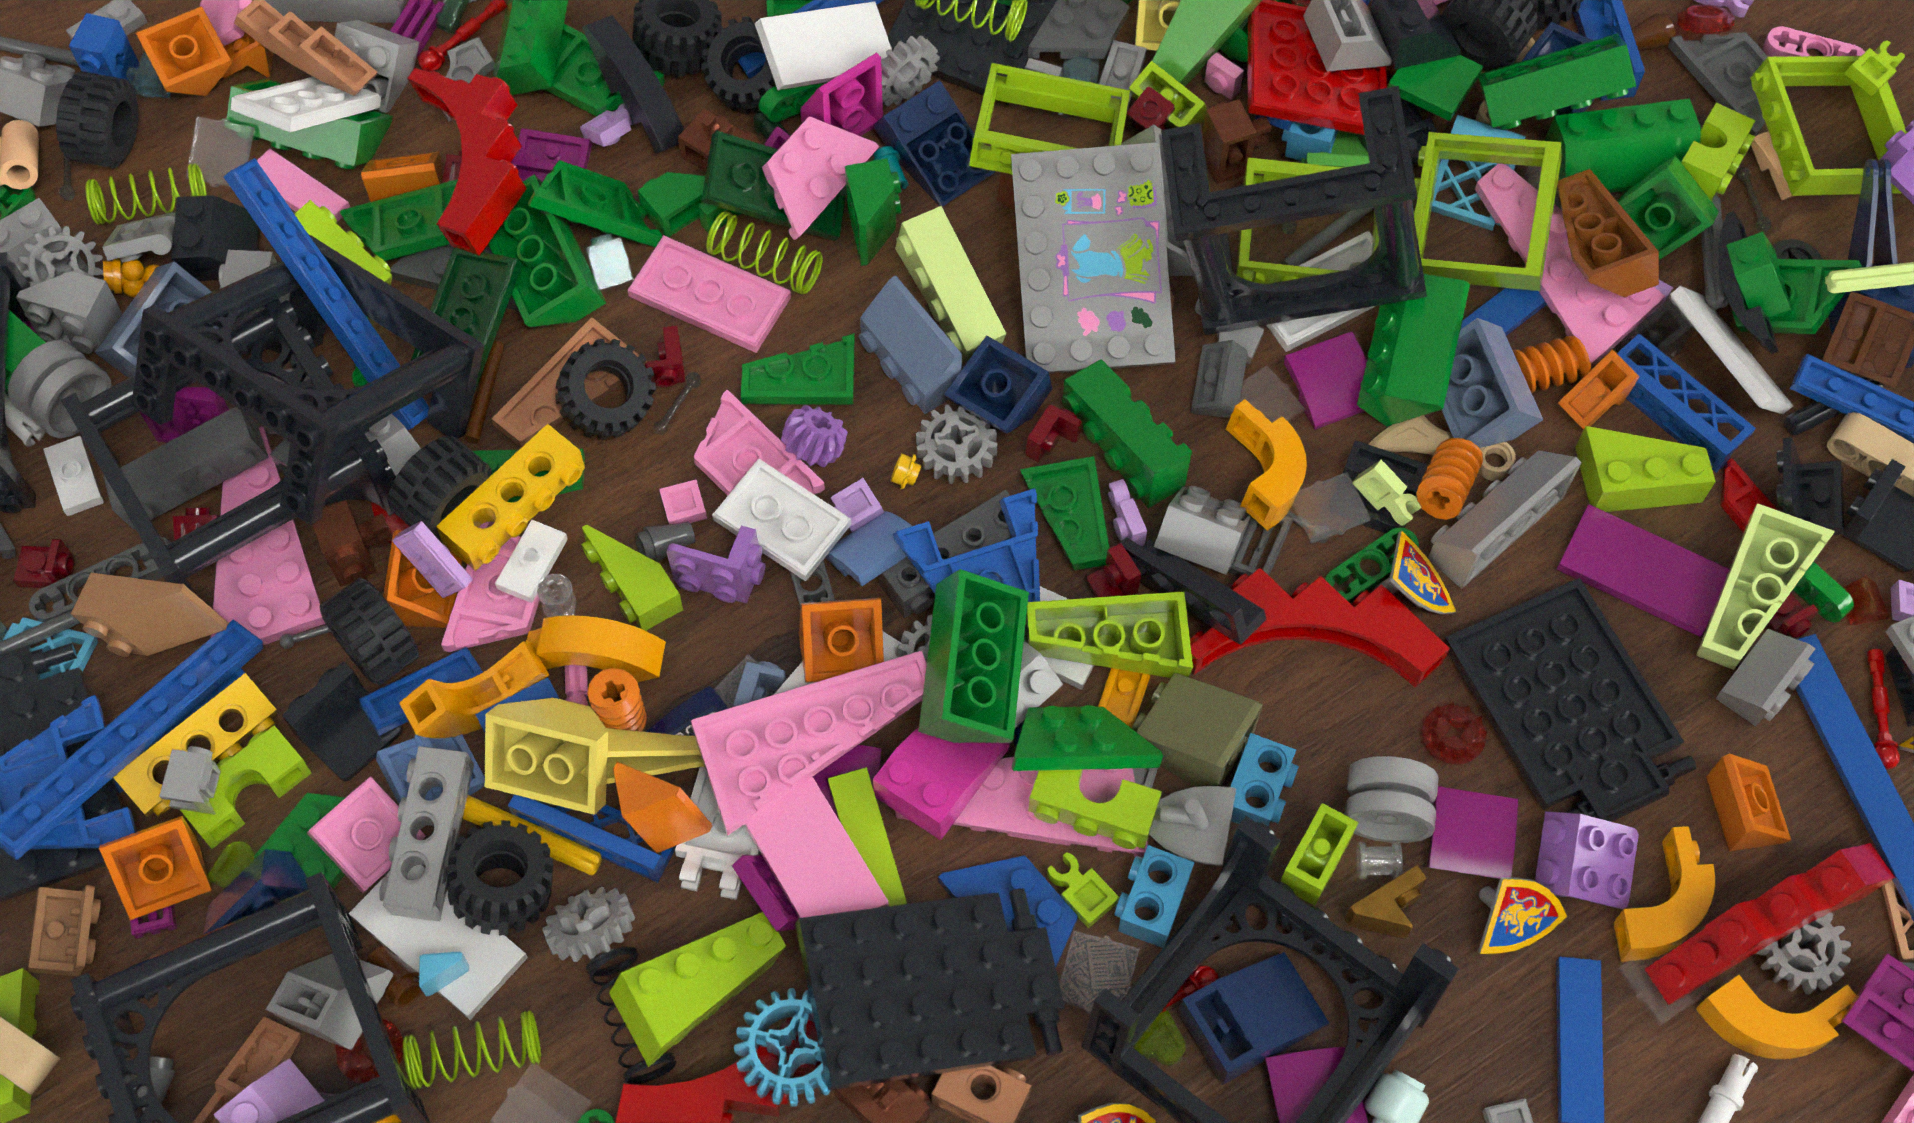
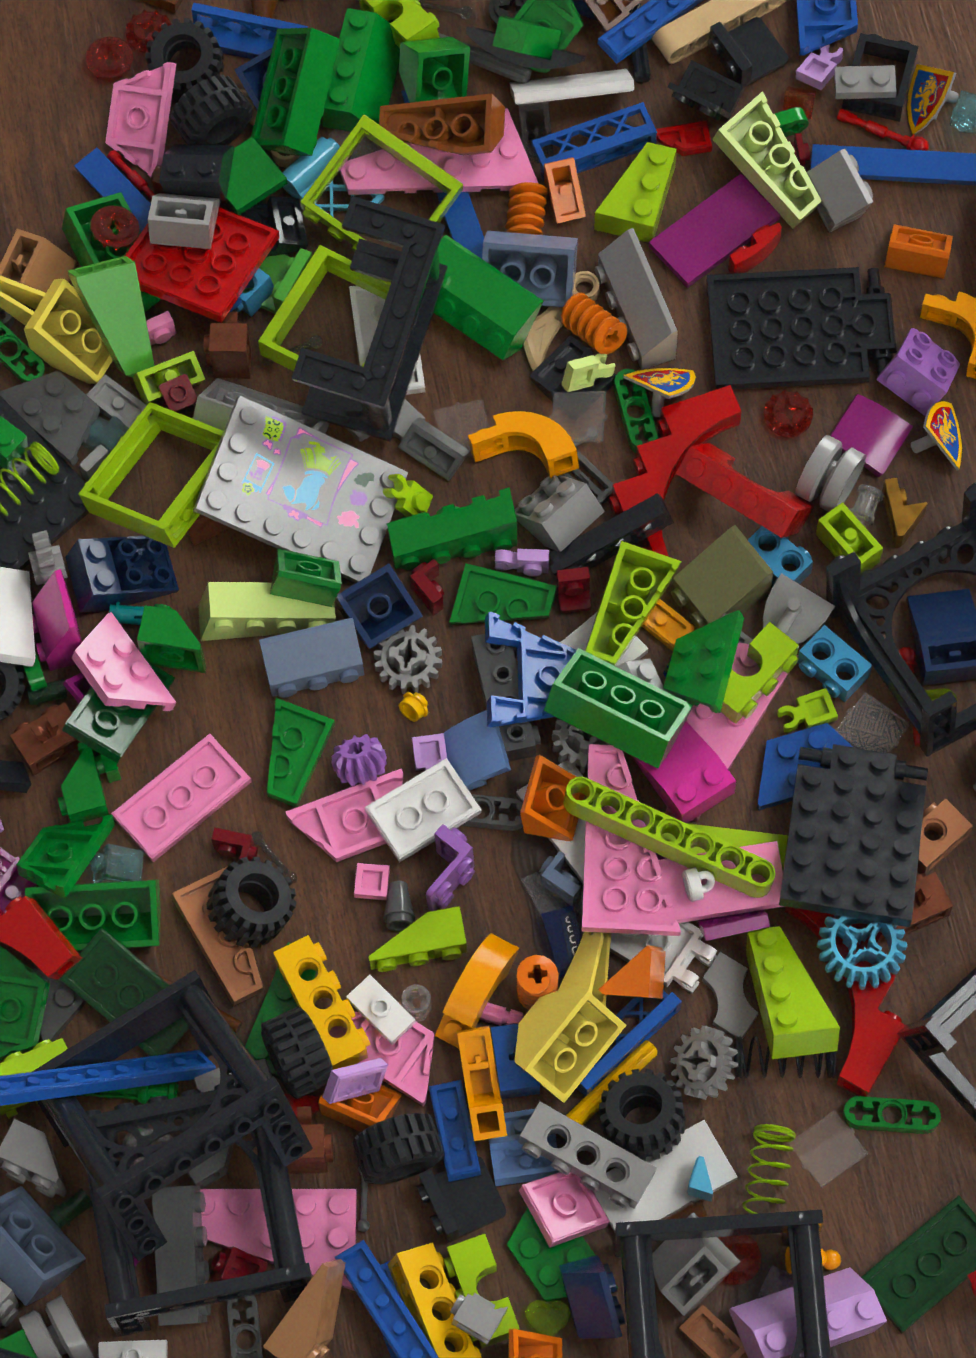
camera: 65 degrees left, 5 degrees up
lime piece [706,211,823,295] -> none
dark grey bar [1281,207,1374,266] -> none
magenta slope [1284,331,1367,430] -> none
none -> green slope [270,548,342,607]
none -> lime plate [383,474,433,517]
none -> lime beam [564,777,776,898]
none -> red arch [675,443,814,538]
none -> white tile [682,867,715,902]
none -> light grey tile [702,952,758,1039]
none -> red slope [728,223,782,274]

